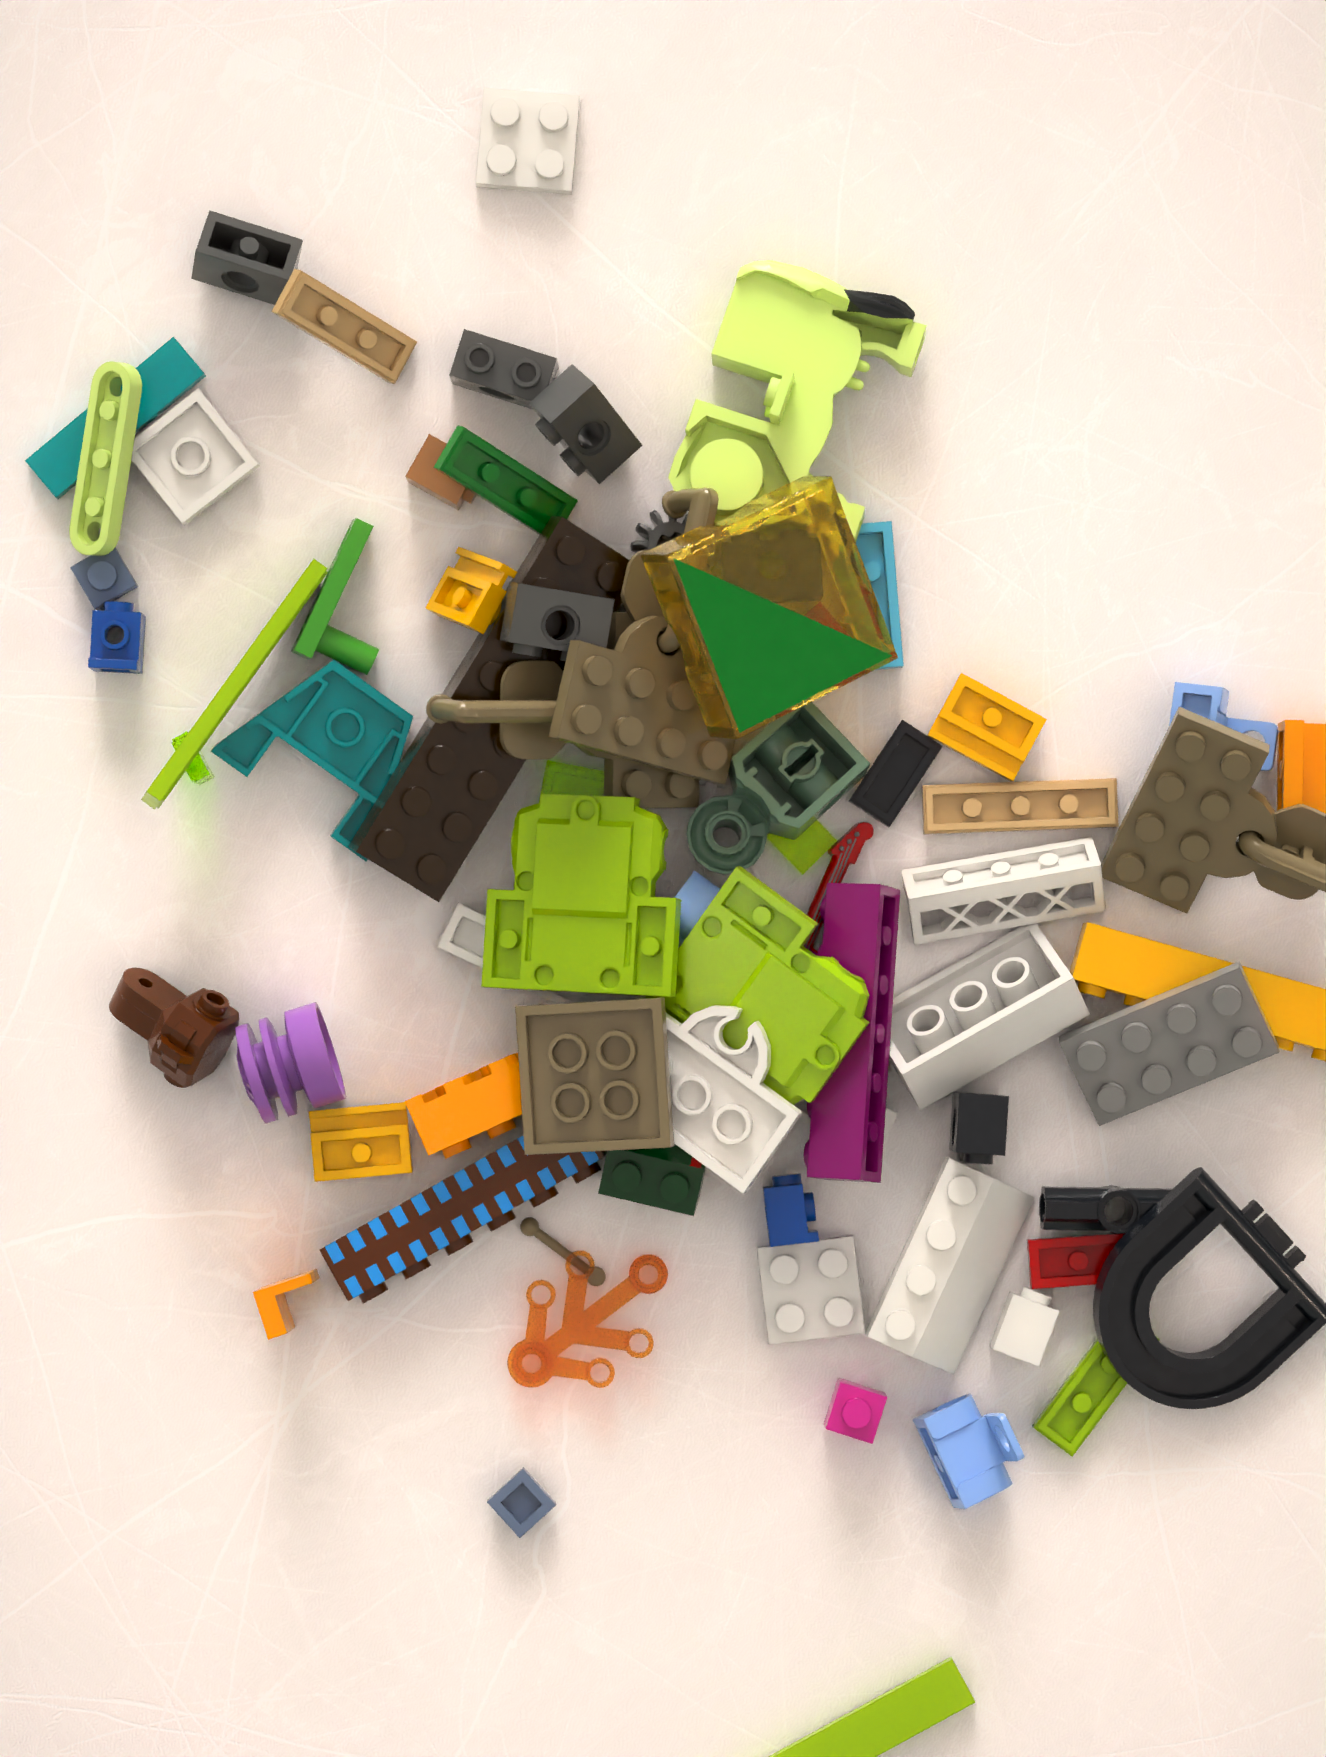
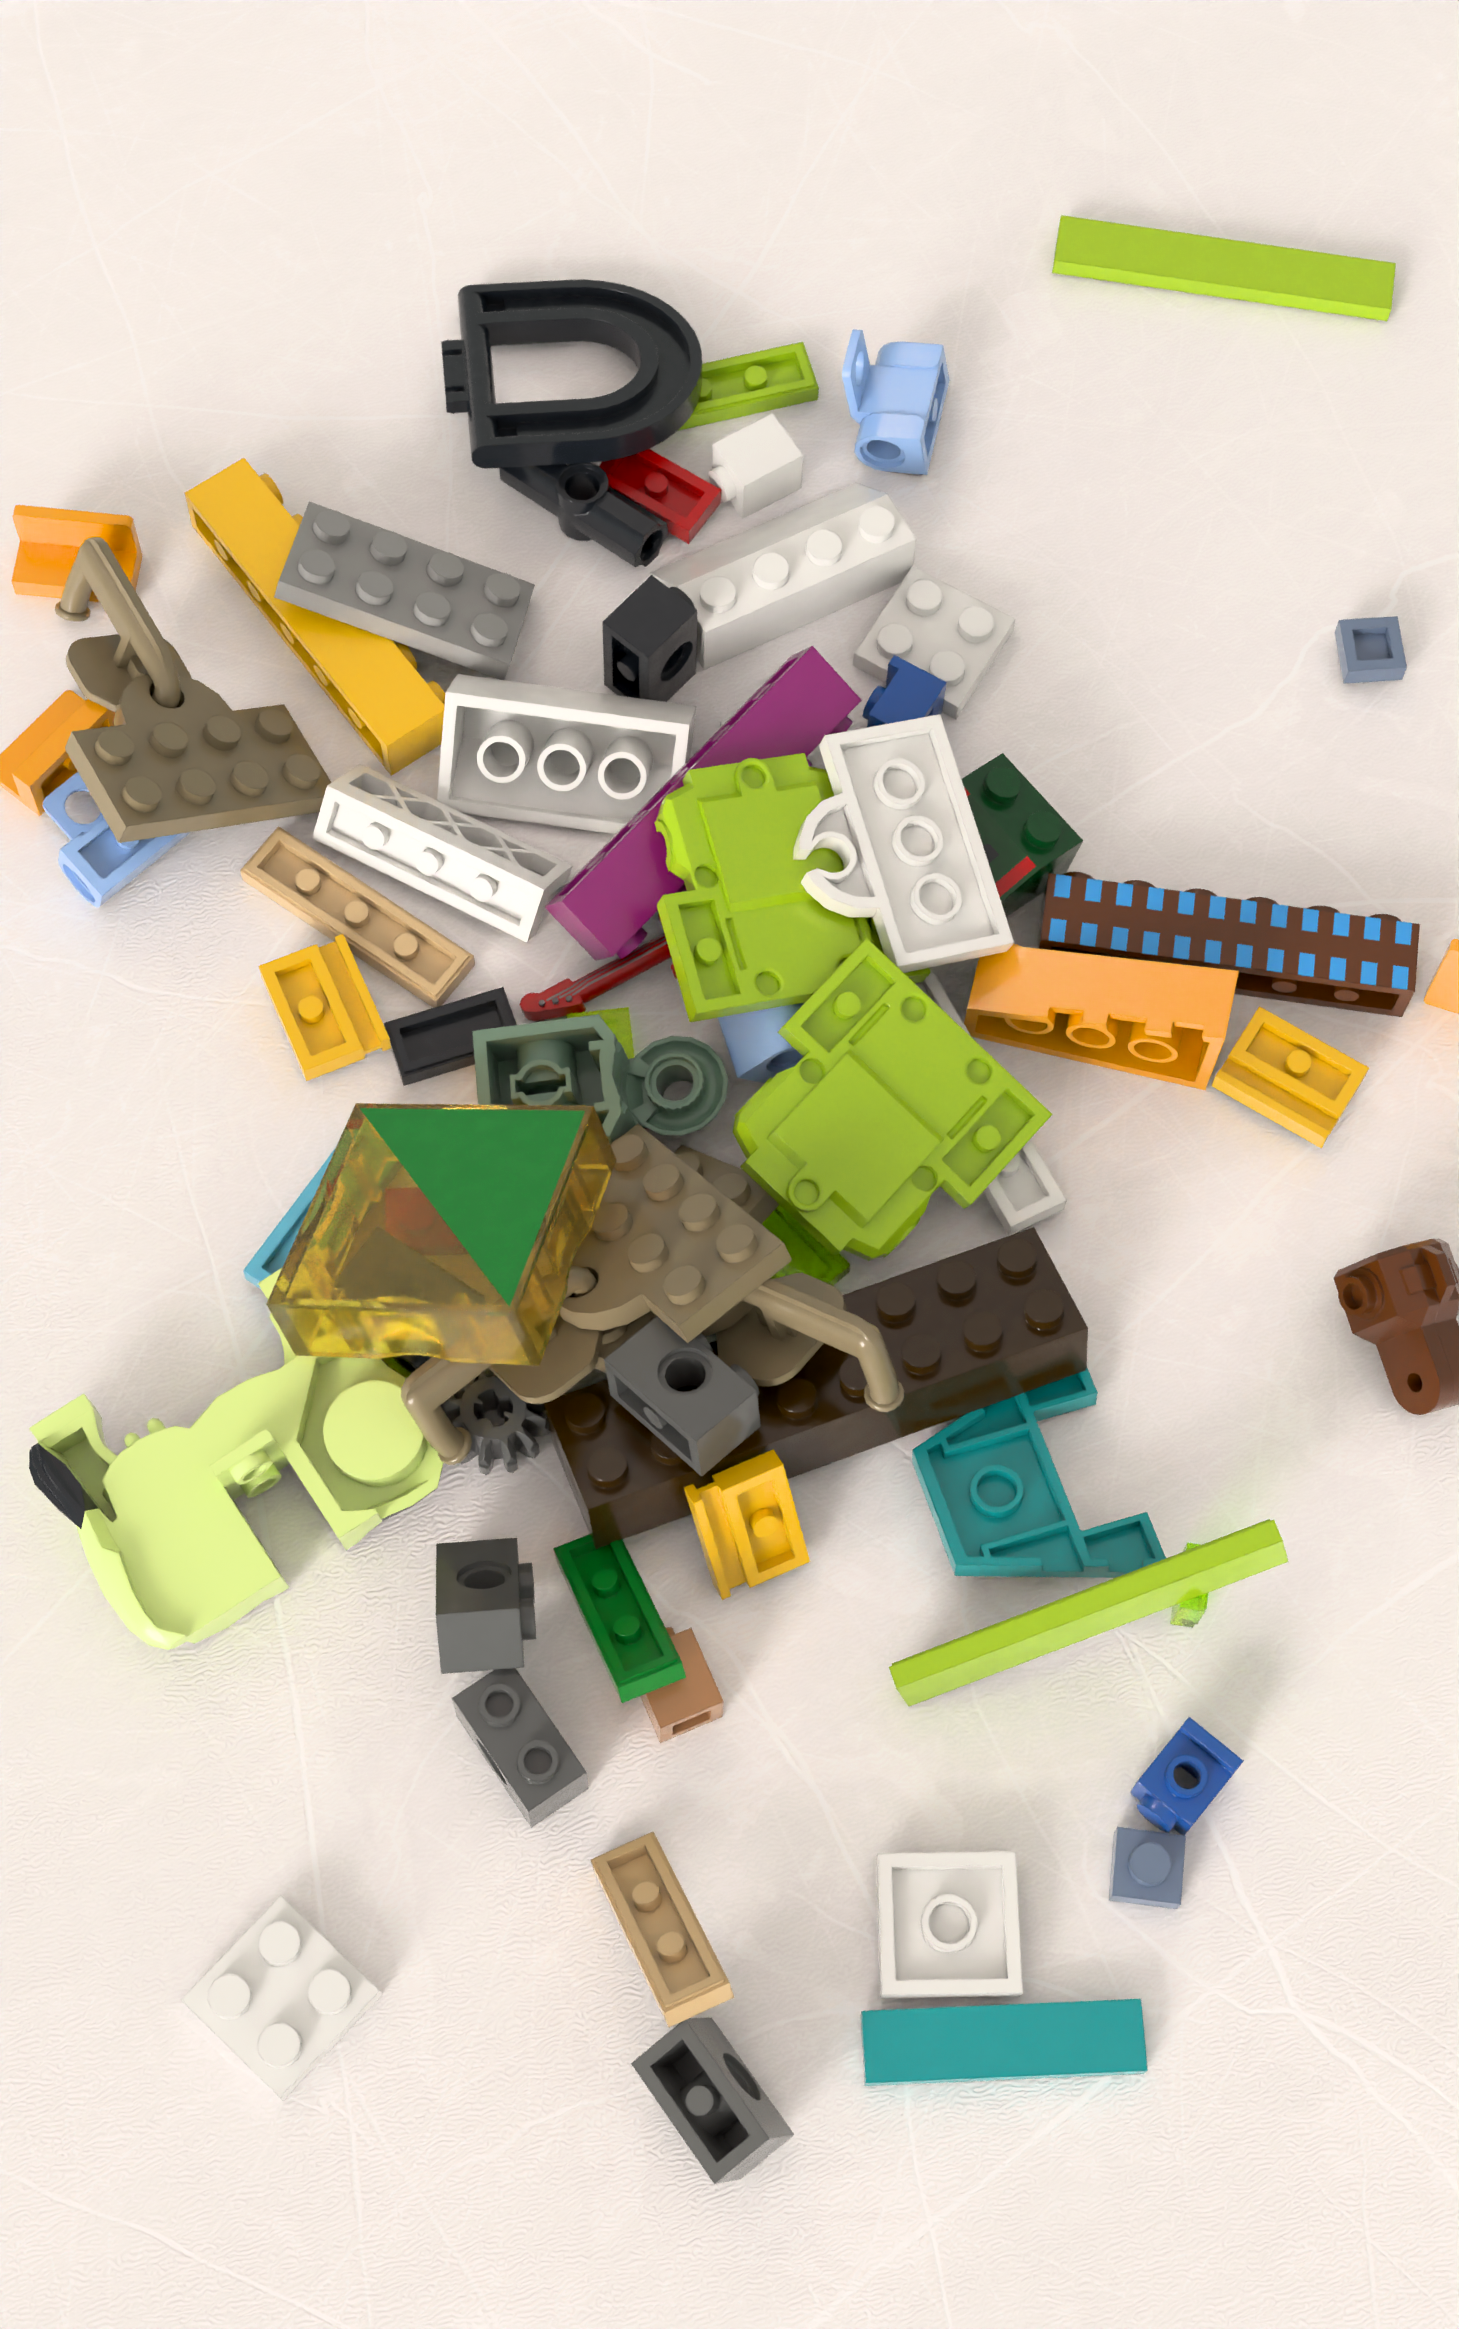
camera: 145 degrees left, 20 degrees down
yellowish green plate [69,361,142,556] -> none
medium lavender wheel [235,1002,346,1124] -> none
bright green piece [291,518,379,675] -> none
clear orange plant [507,1250,668,1388] -> none
dark tan plate [515,997,674,1155] -> none
dark tan hinge [520,1217,606,1286] -> none
dark pink brick [824,1378,887,1444] -> none

